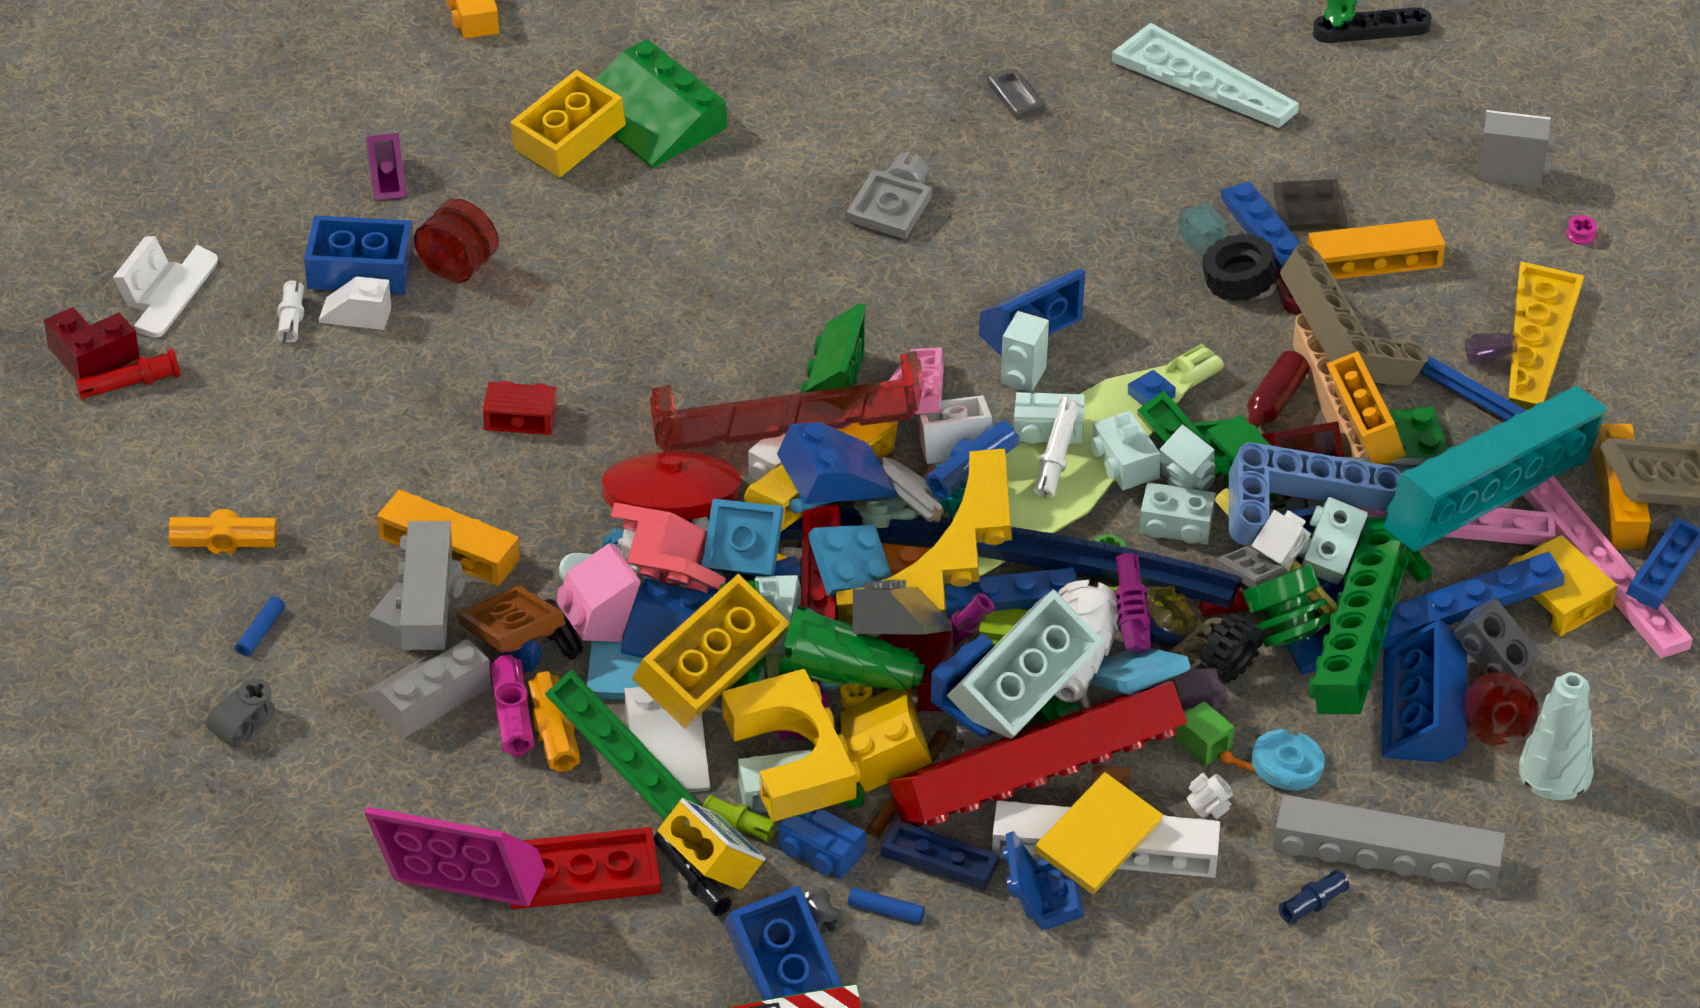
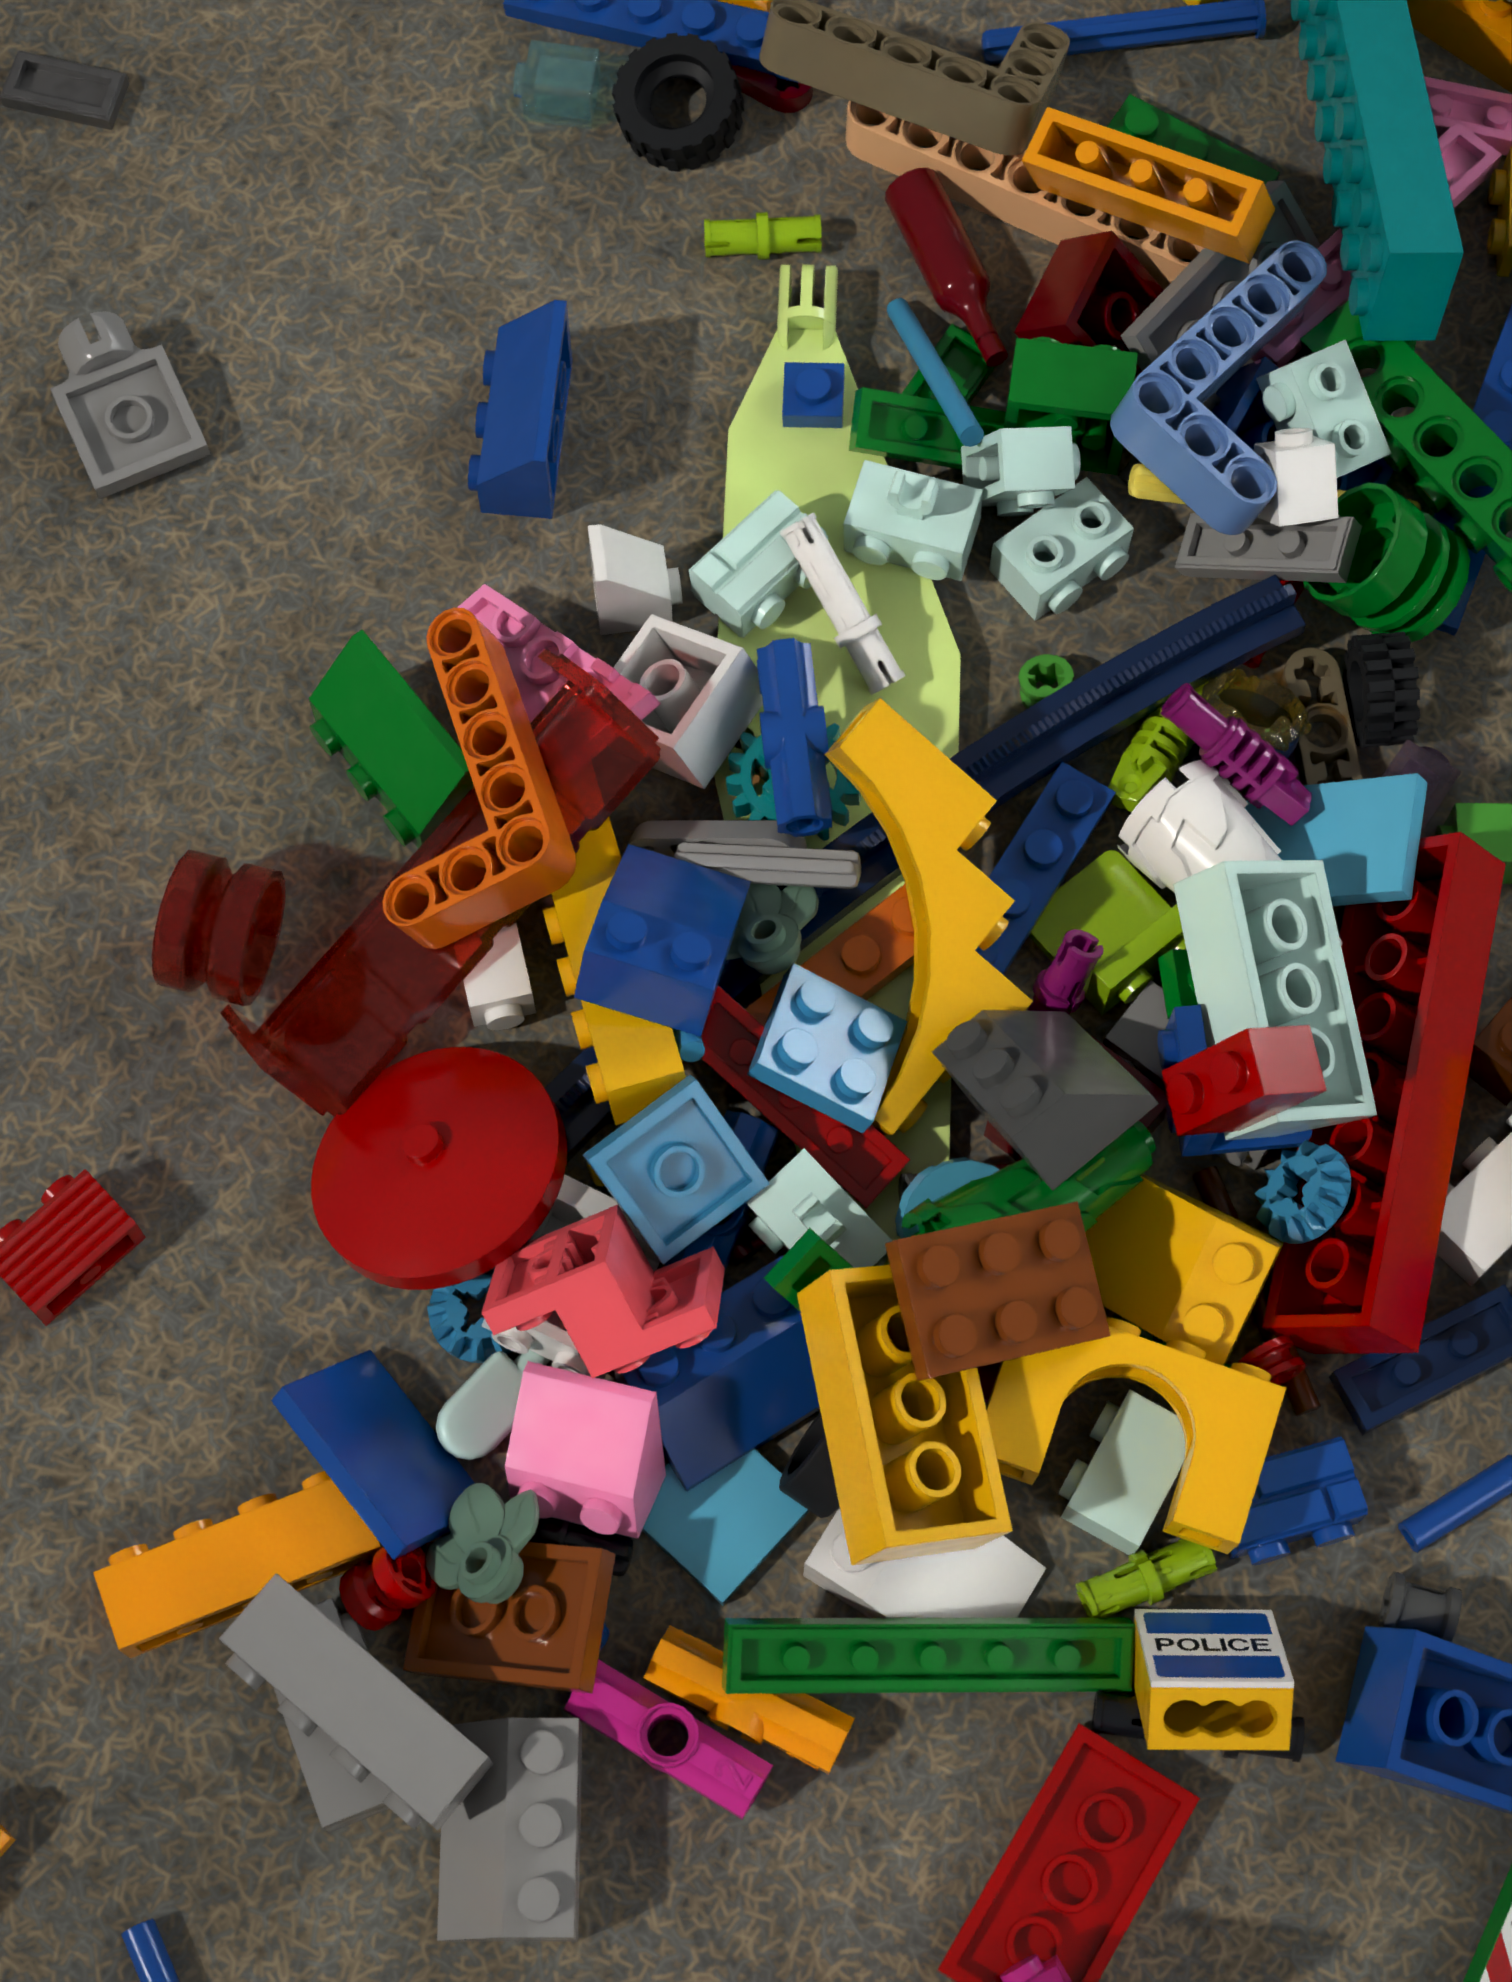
camera: 50 degrees left, 25 degrees up
light aqua brick [1000,311,1049,393] -> none
none -> clear red wheel [152,850,286,1006]
none -> blue tile [271,1350,475,1560]
none -> red wheel [339,1546,436,1631]
none -> orange beam [382,607,576,949]
none -> sand green plate [425,1483,539,1604]
none -> white slope [588,524,683,635]
none -> lime pin [704,212,822,260]
none -> dark orange plate [885,1201,1111,1381]
none -> dark azure bar [887,298,984,447]
none -> red brick [1161,1025,1327,1136]
none -> red bush [1238,1335,1306,1386]
none -> dark azure gear [1254,1140,1351,1244]

